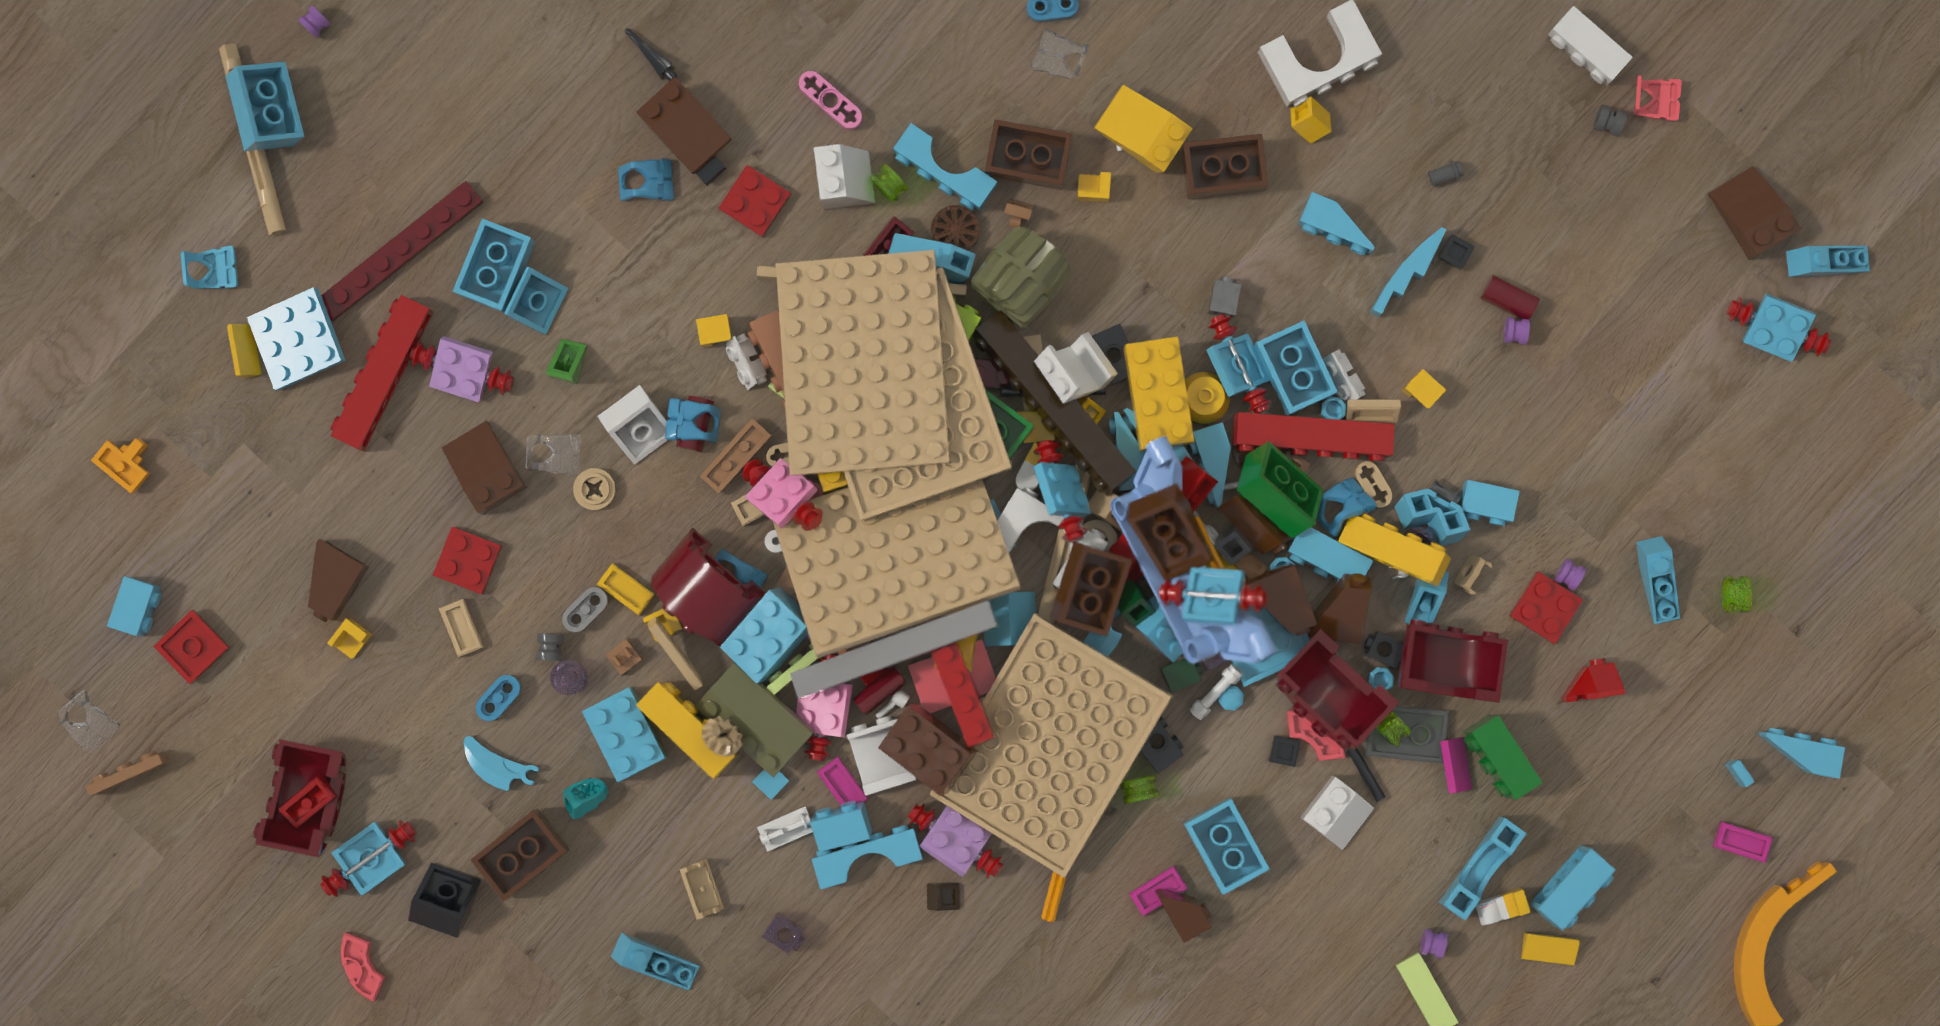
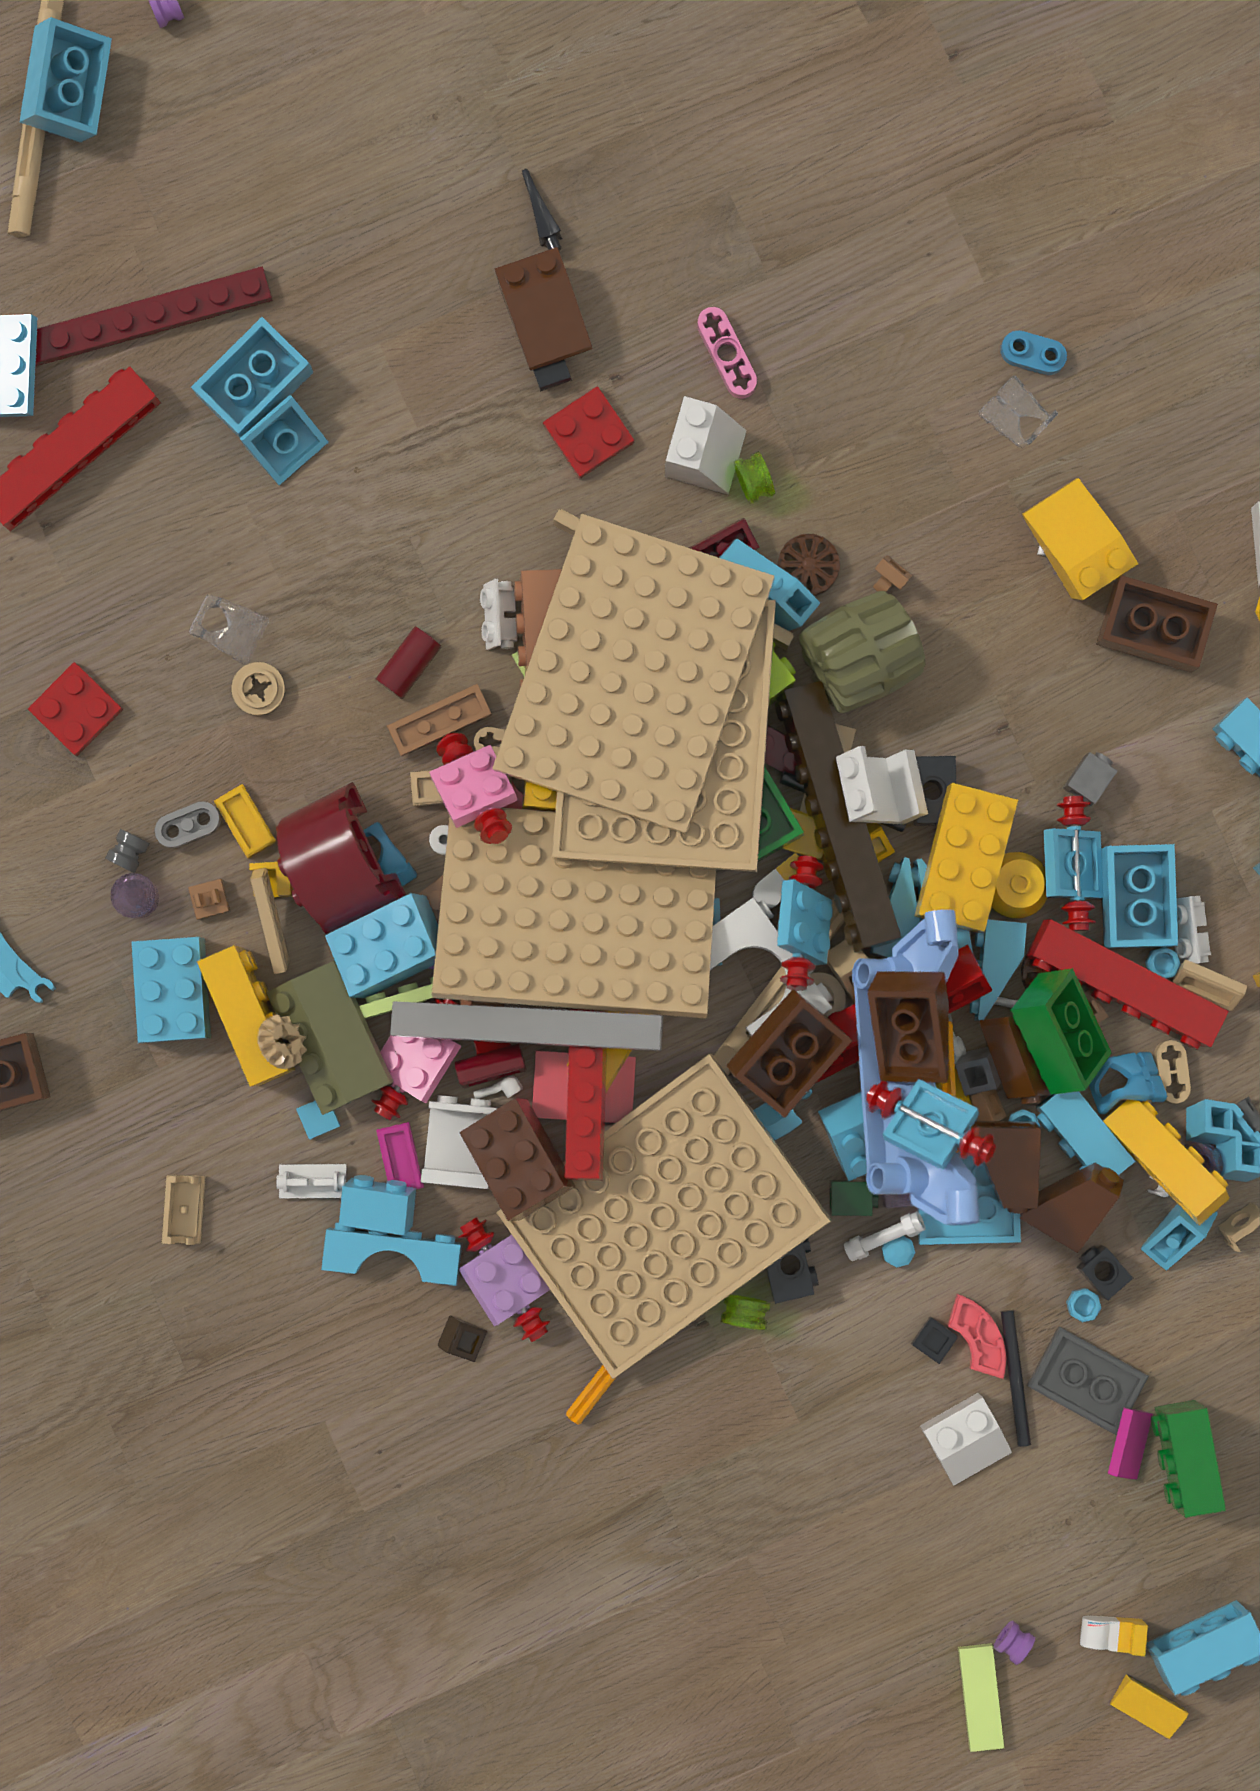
camera: 20 degrees right, 0 degrees up
lavender plate [409,336,514,403] -> none
tan tile [439,599,484,657] -> none
reddish brown slope [442,420,528,515] -> none
dark azure plate [476,675,521,721] -> none
bright green slope [546,339,587,384] -> none
teal rock [563,778,609,819] -> none
white slope [597,385,667,465] -> none
medium azure slope [611,932,700,990] -> none
dark azure piece [618,159,674,201] -> none
dark azure piece [665,398,721,443] -> none
yellow panel [696,314,731,348] -> none
brick [762,912,805,954] -> none
medium azure arch [893,123,997,212] -> none
medium azure slope [984,592,1036,647] -> none
reddish brown brick [985,119,1072,190] -> none
yellow panel [1077,172,1111,203] -> none
dark green brick [1117,578,1156,627] -> none
dark pink tile [1129,865,1188,916] -> none
reddish brown slope [1155,888,1212,943] -> none
medium azure brick [1183,797,1270,895] -> none
dark red cylinder [1276,629,1399,751] -> none
clear neon green wheel [1376,711,1412,748] -> none
dark red cylinder [1398,619,1508,703] -> none
medium azure arch [1438,816,1527,920] -> none

